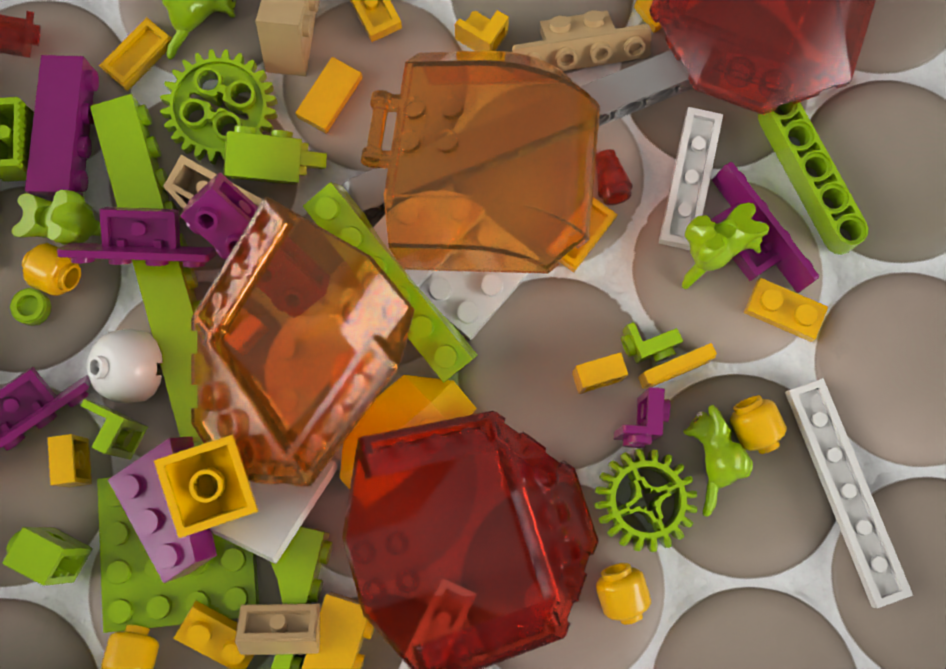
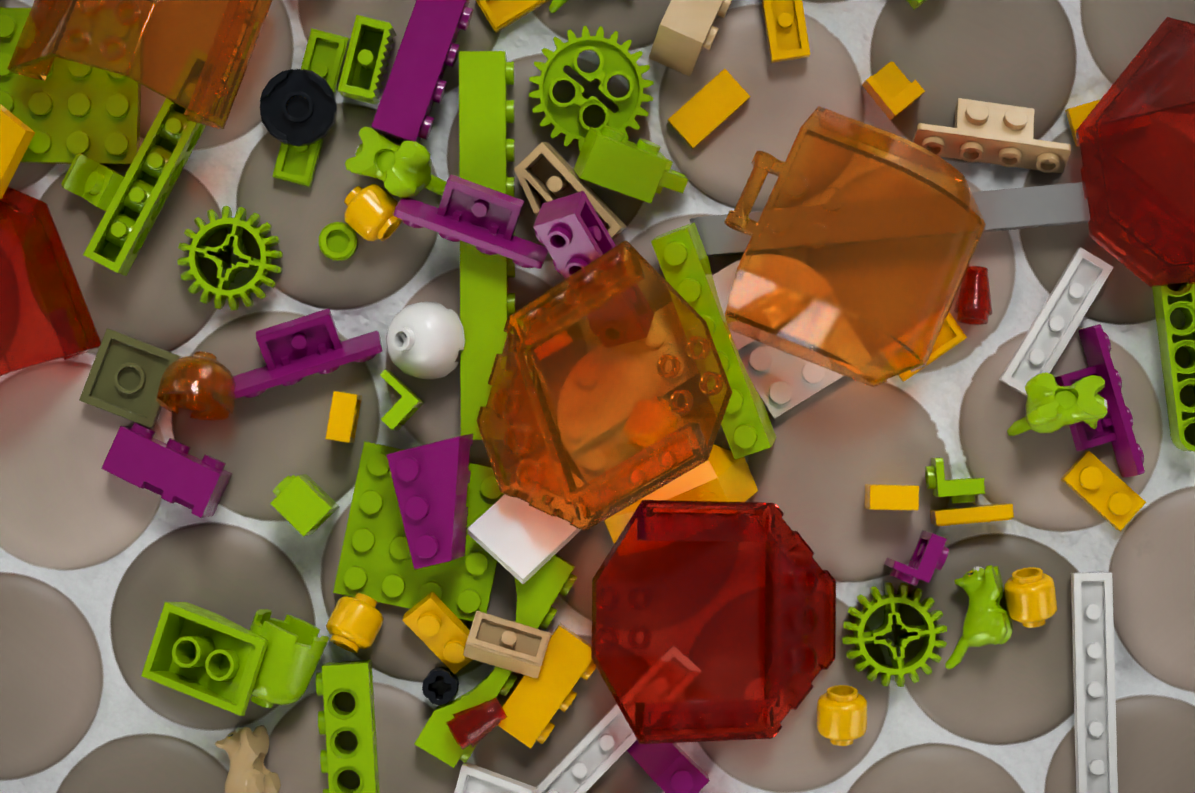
camera: 20 degrees right, 10 degrees up
yellow slope [153,434,259,538] -> none

